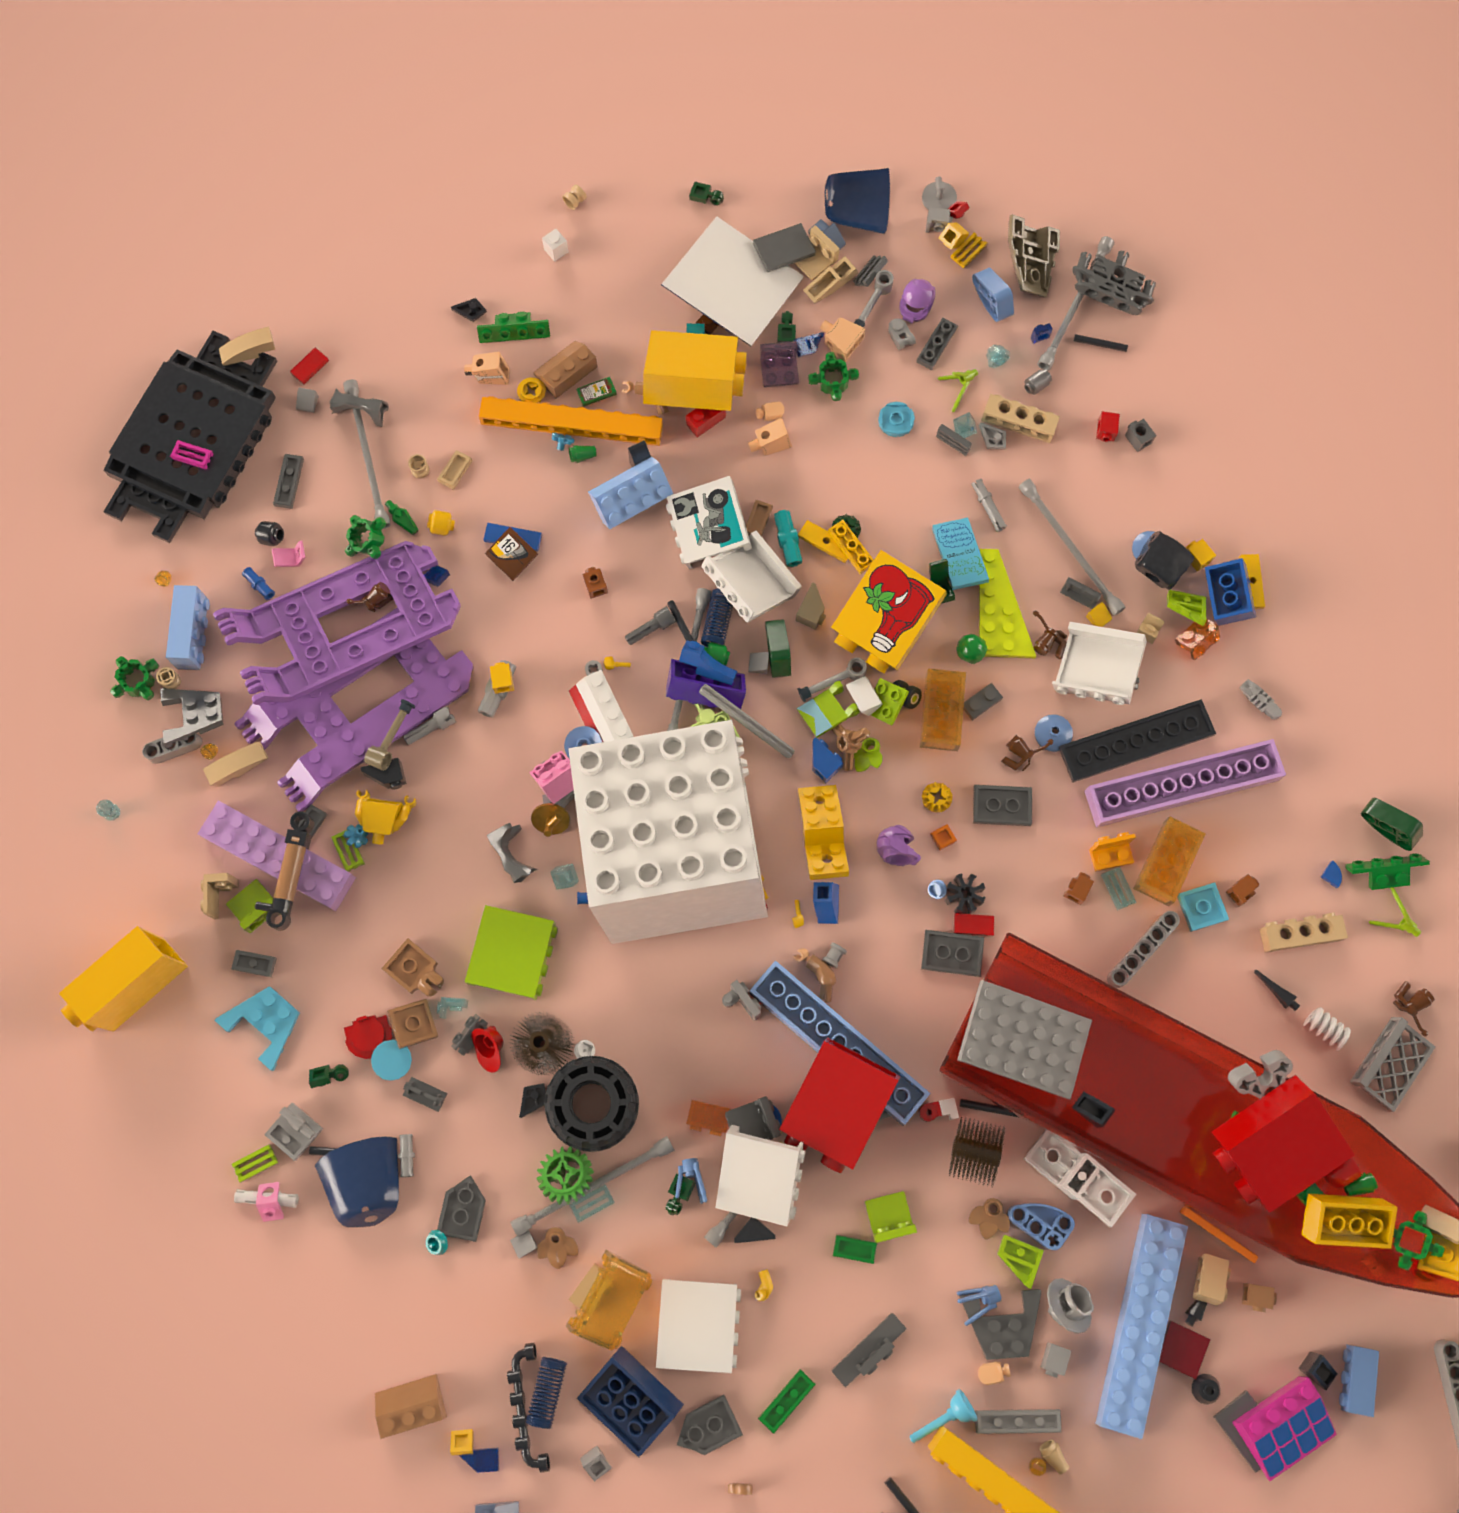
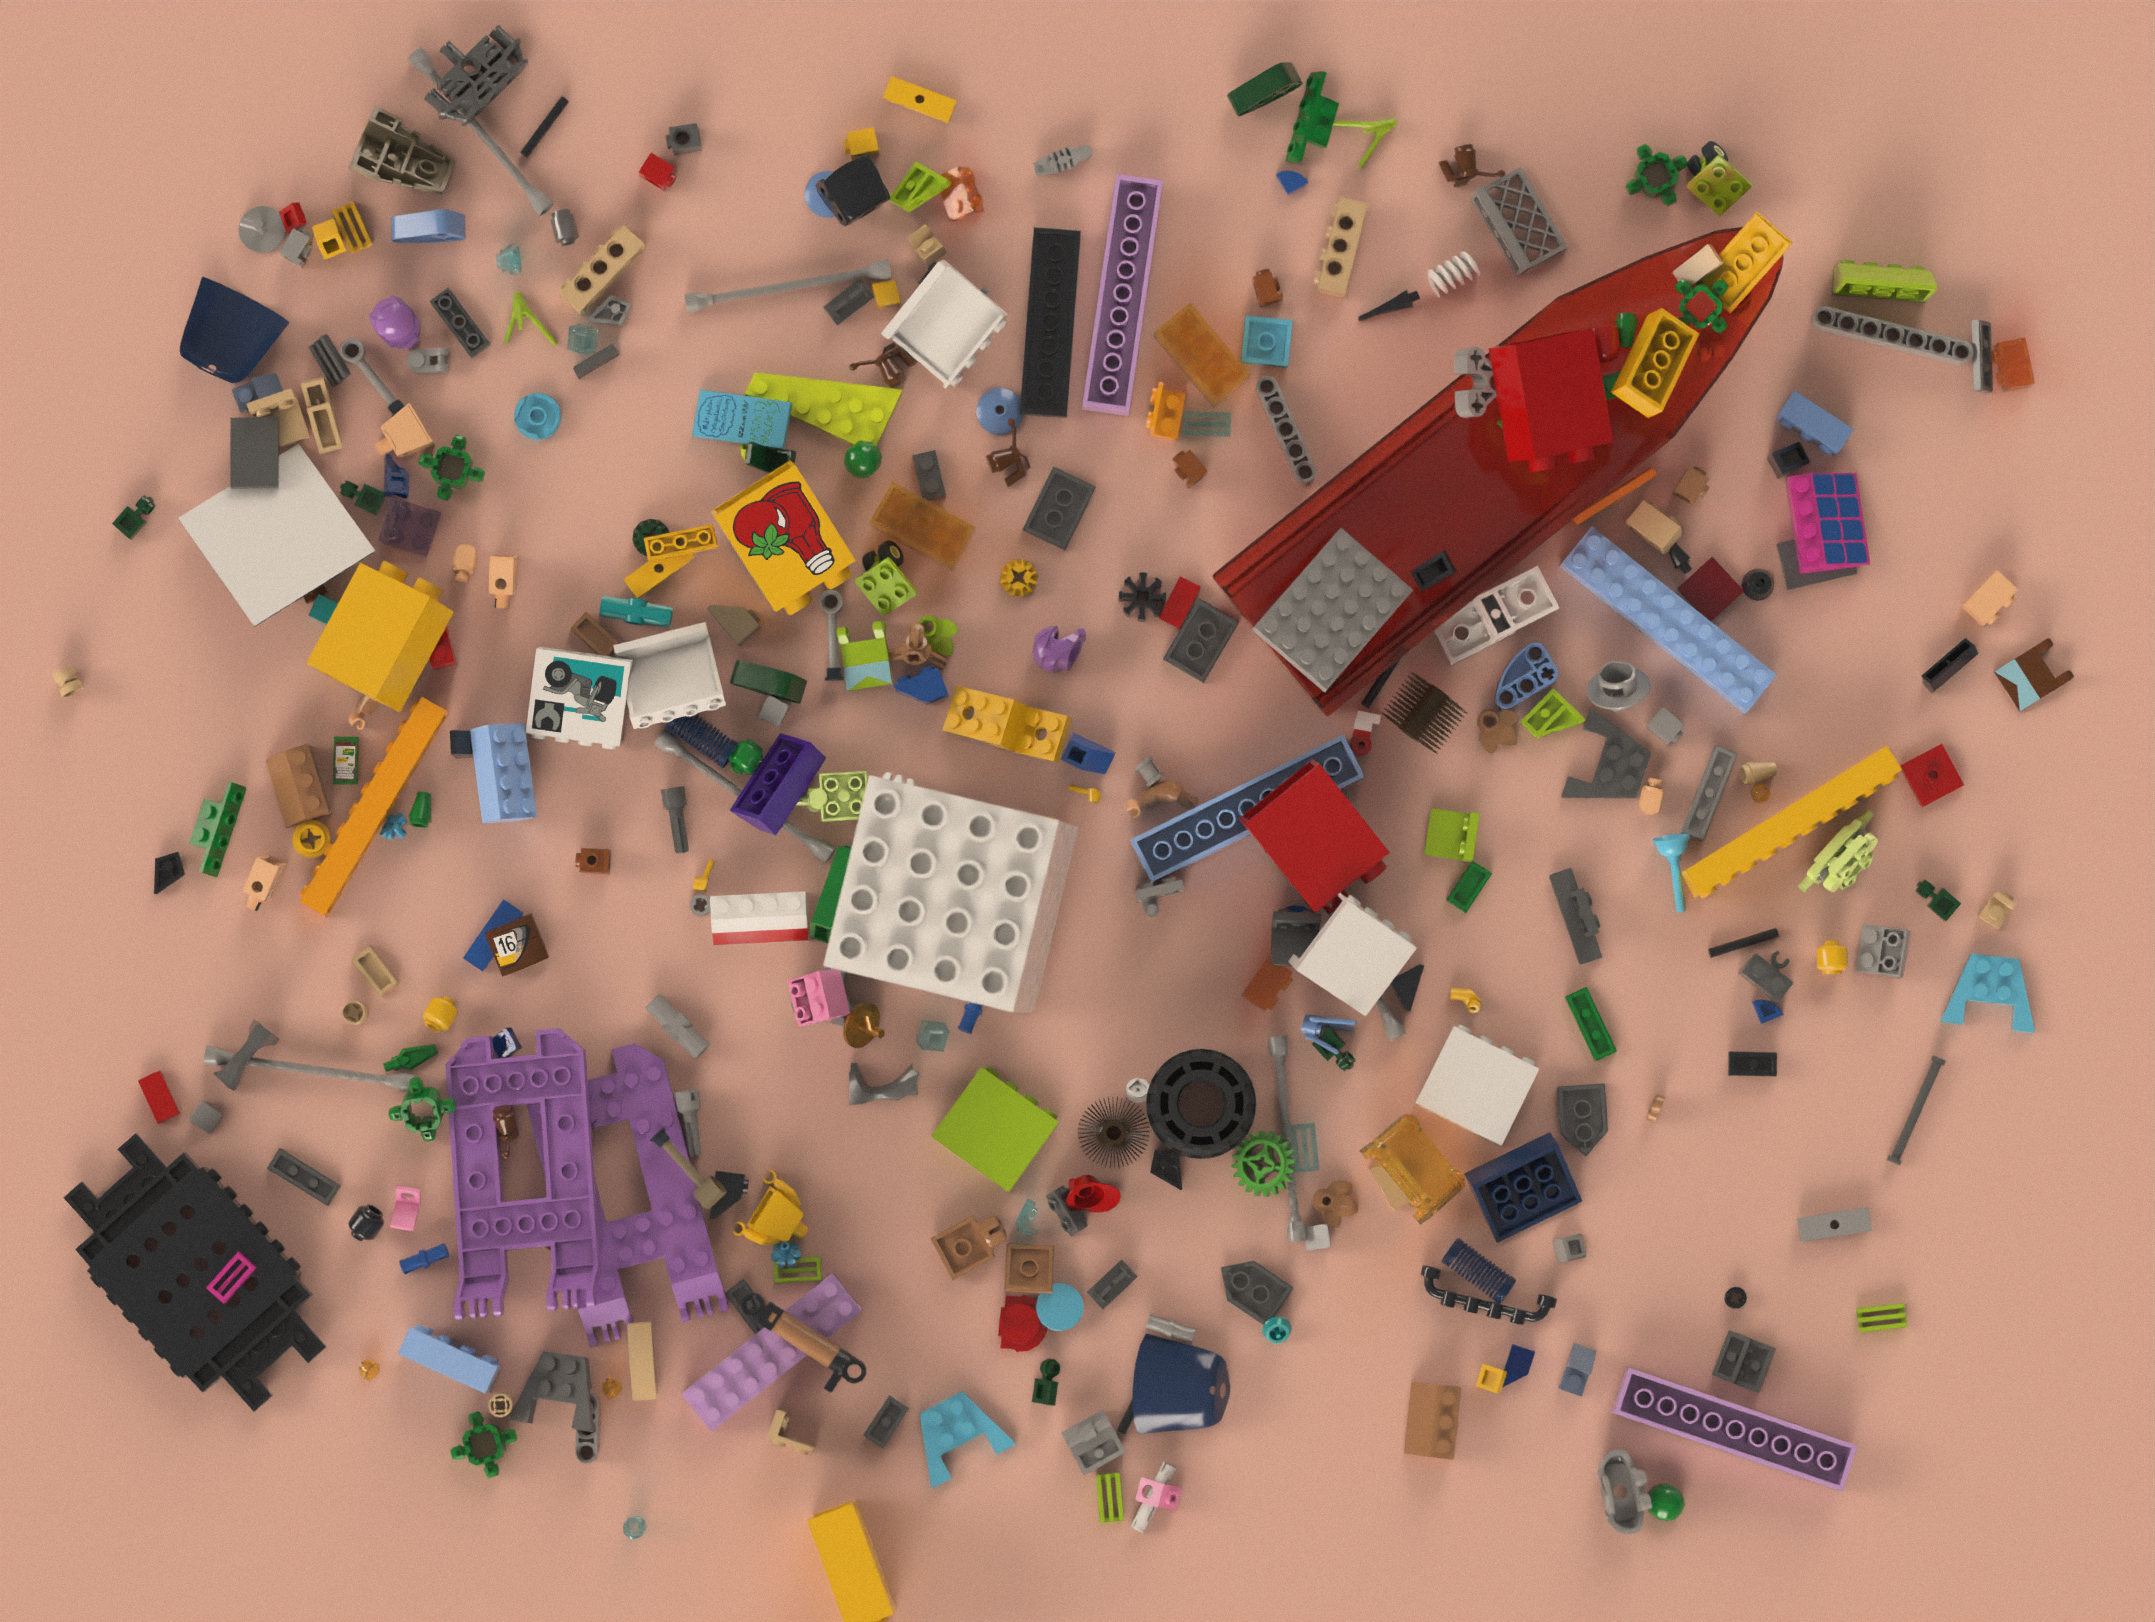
camera: 70 degrees left, 10 degrees up
tan slope [219,326,276,366] -> none
lime bracket [226,879,273,934] -> none
yellow brick [490,662,514,694] -> none
white brick [542,229,569,262] -> none
medium blue dish [564,726,602,757] -> none
black bar [667,600,694,641] -> none
blue slope [679,640,737,685] -> none
light grey axle [699,684,795,758] -> none
white slope [846,676,883,716] -> none
light blue plate [928,879,947,899] -> none
orange tile [930,824,957,851] -> none
medium blue plant [957,1285,1001,1326] -> none
light grey pin [971,479,1007,532] -> none
clear blue plate [1030,323,1053,344] -> none
blue brick [1204,558,1256,626] -> none

